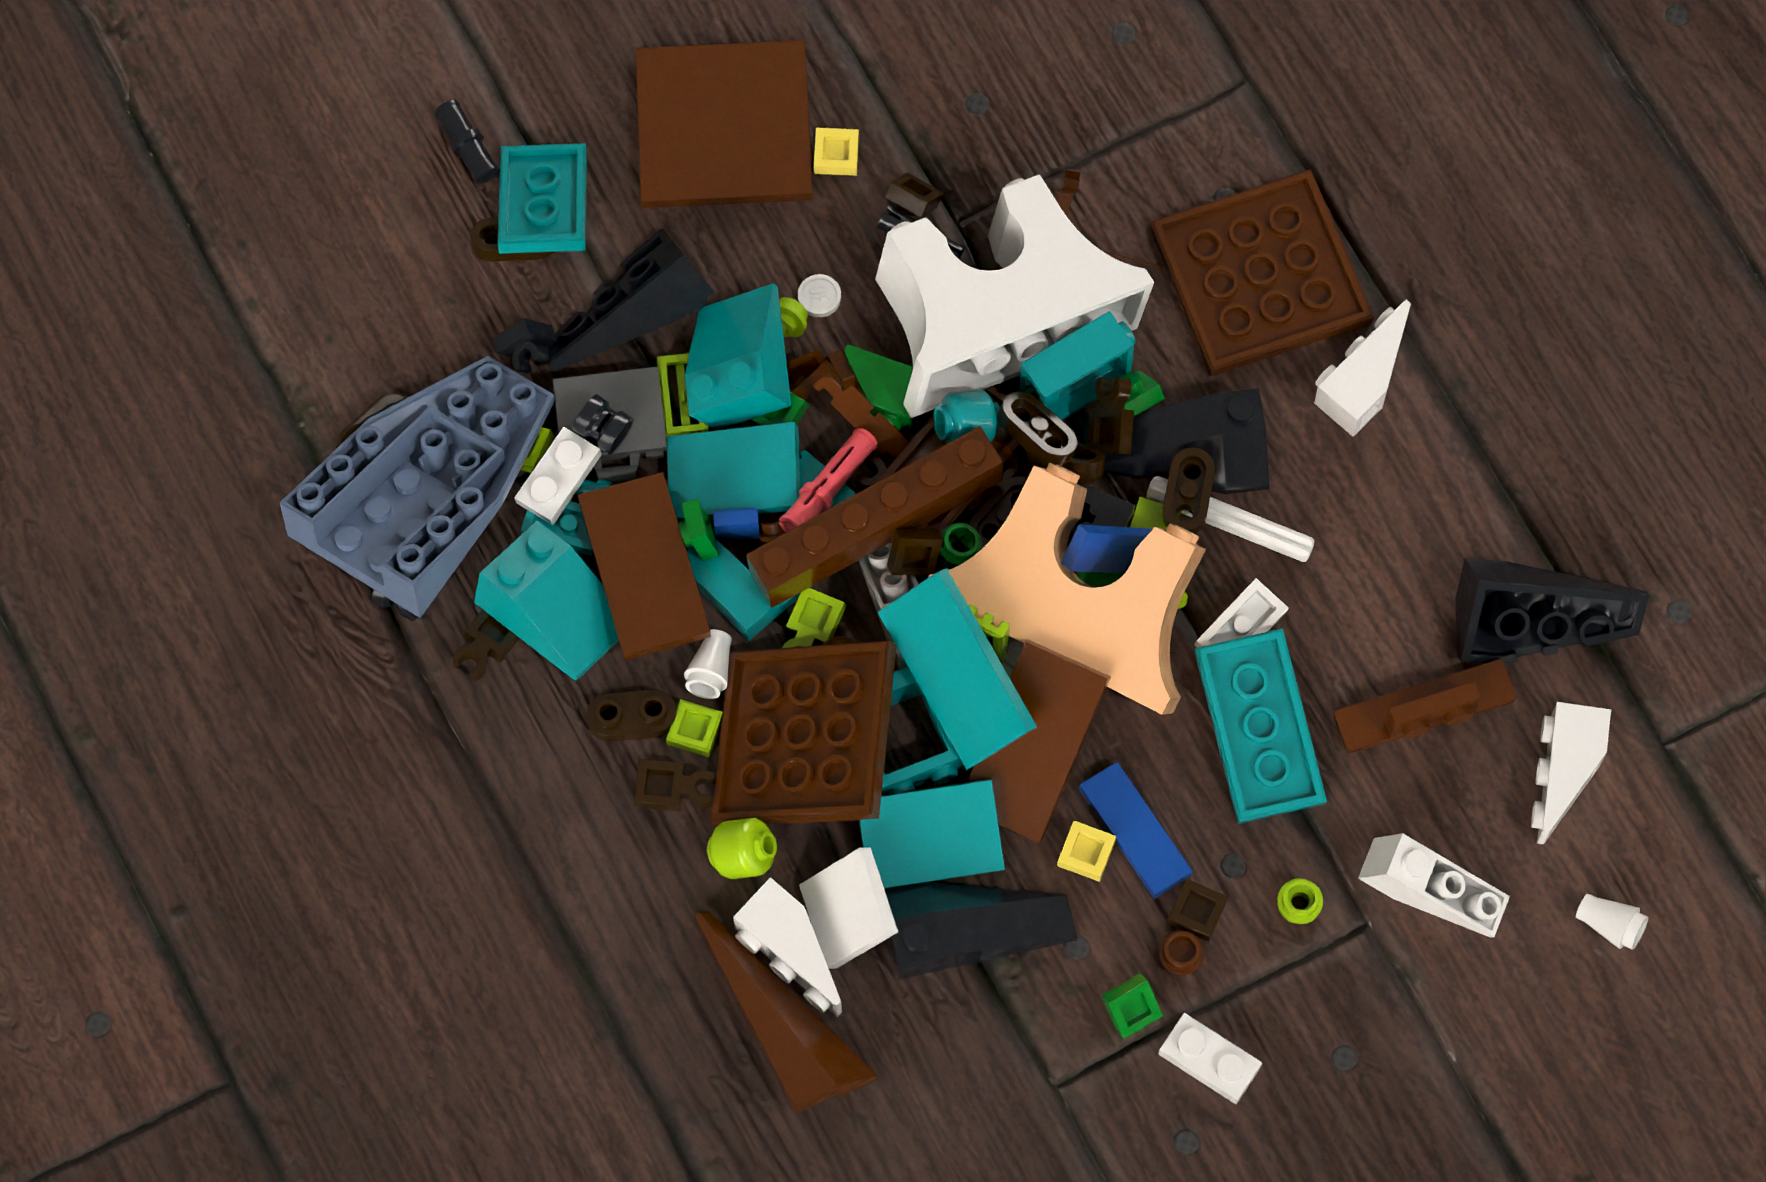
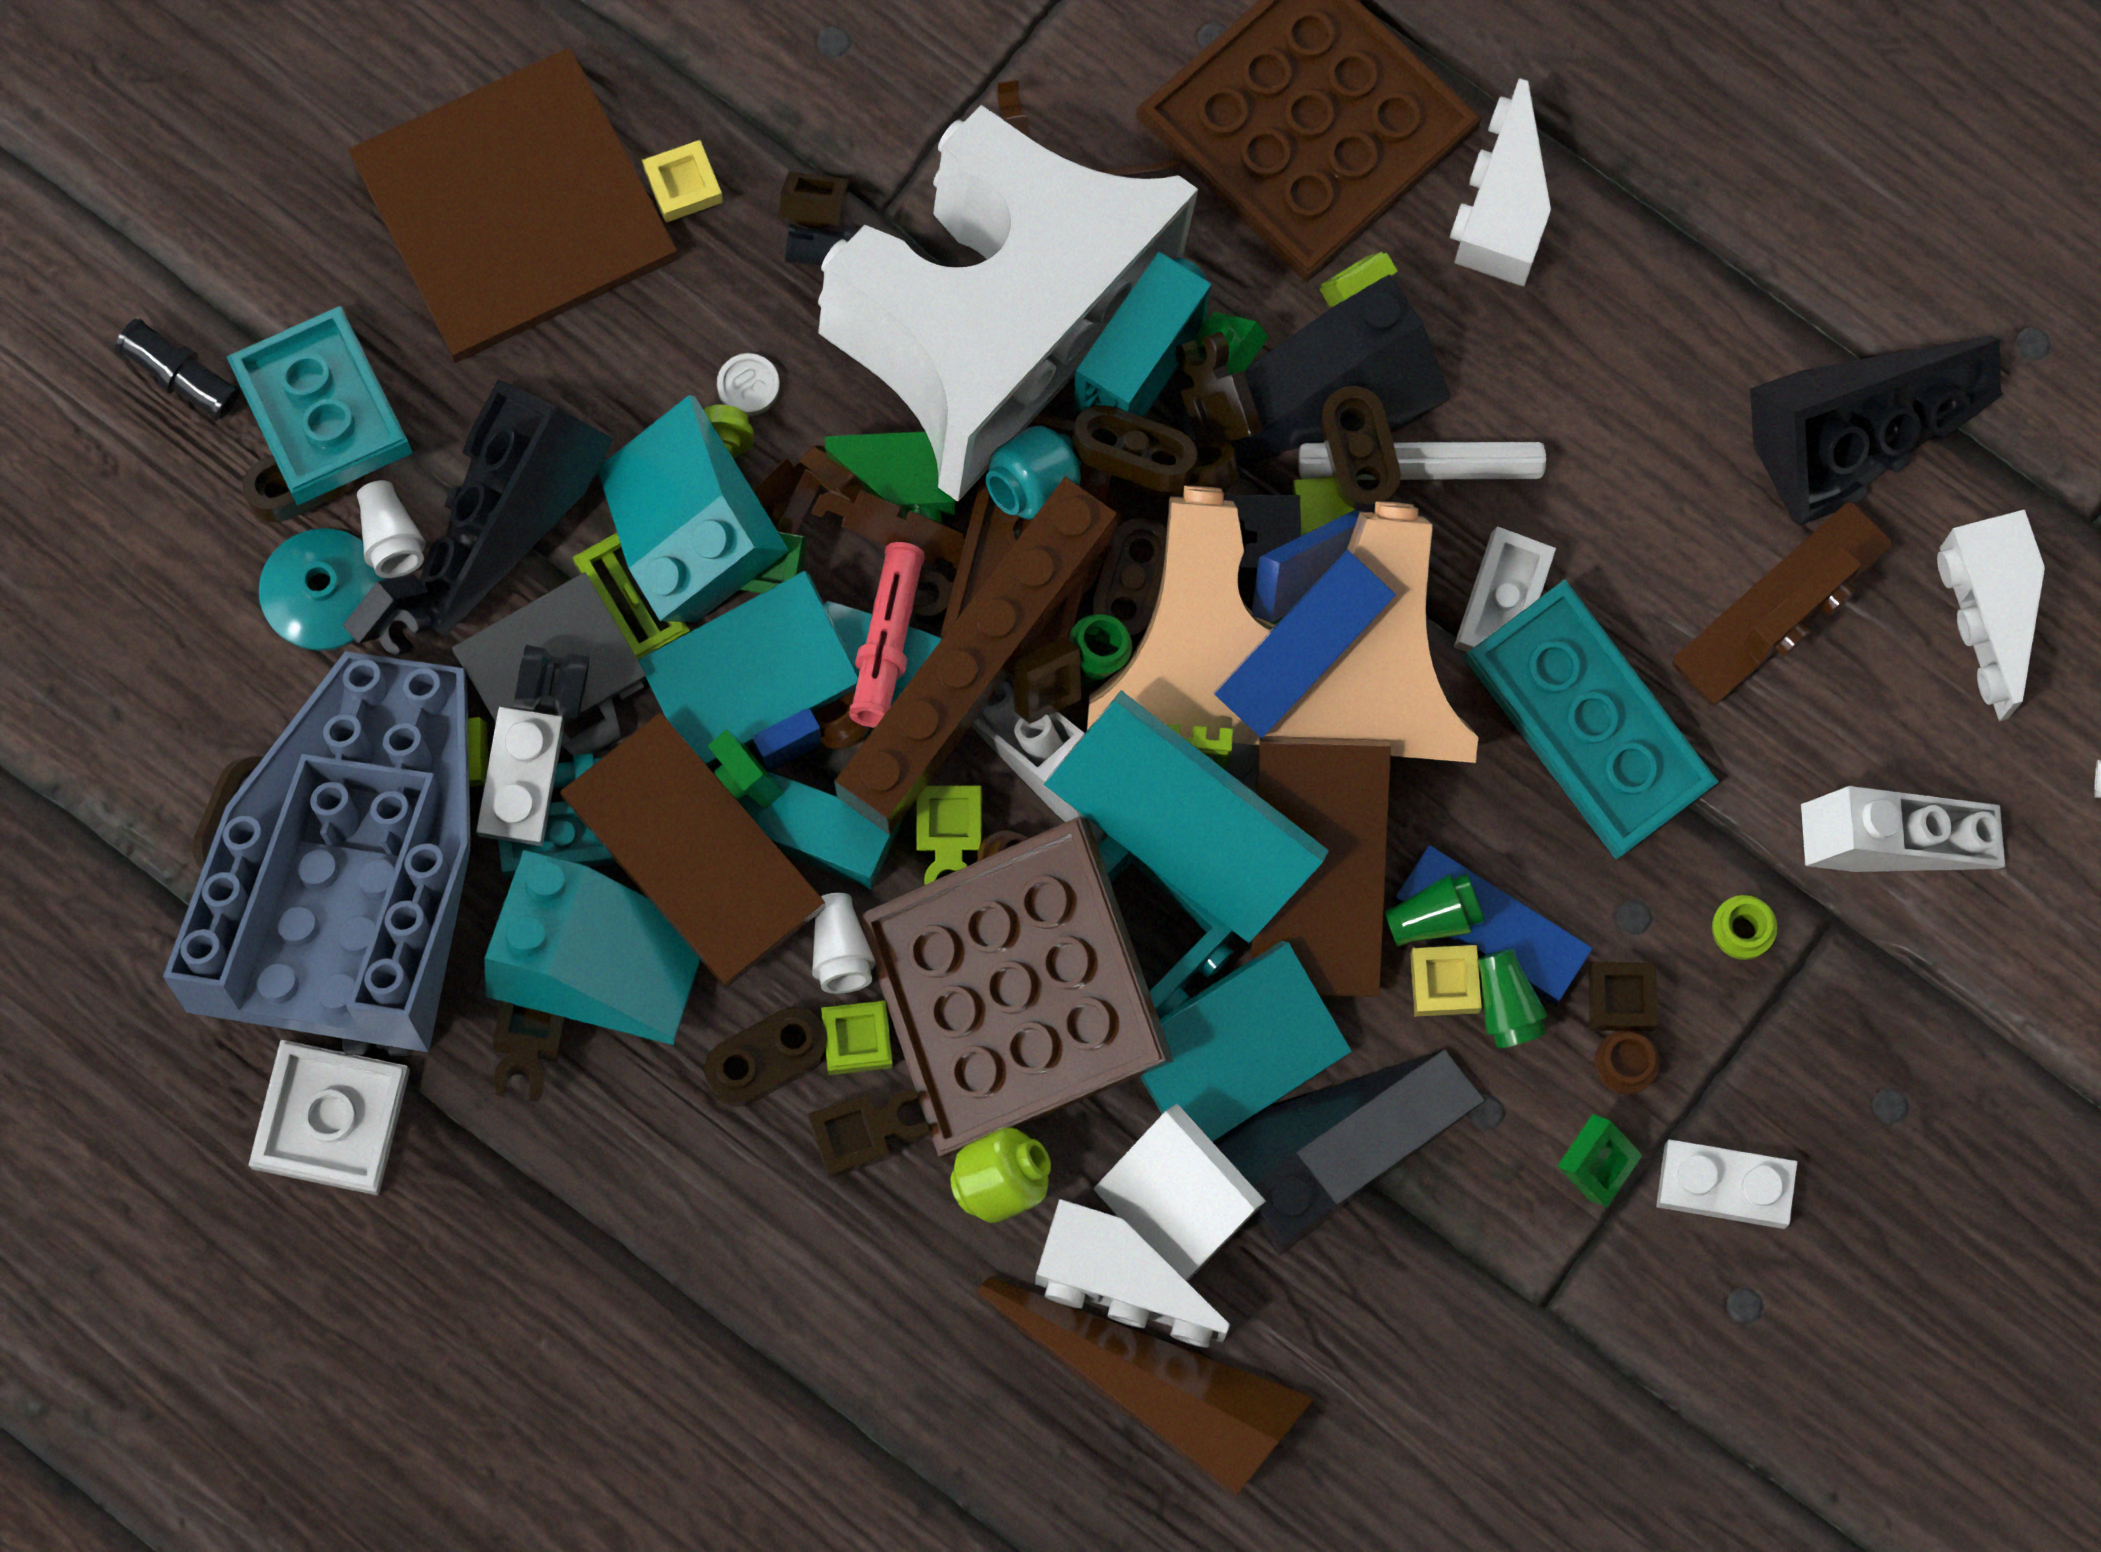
camera: 30 degrees left, 5 degrees up
none -> white tile [249,1040,410,1196]
none -> teal dish [259,528,385,651]
none -> white cone [357,480,426,578]
none -> blue tile [1213,549,1396,738]
none -> lime tile [1319,252,1398,307]
none -> green cone [1385,873,1485,947]
none -> green cone [1477,948,1548,1048]

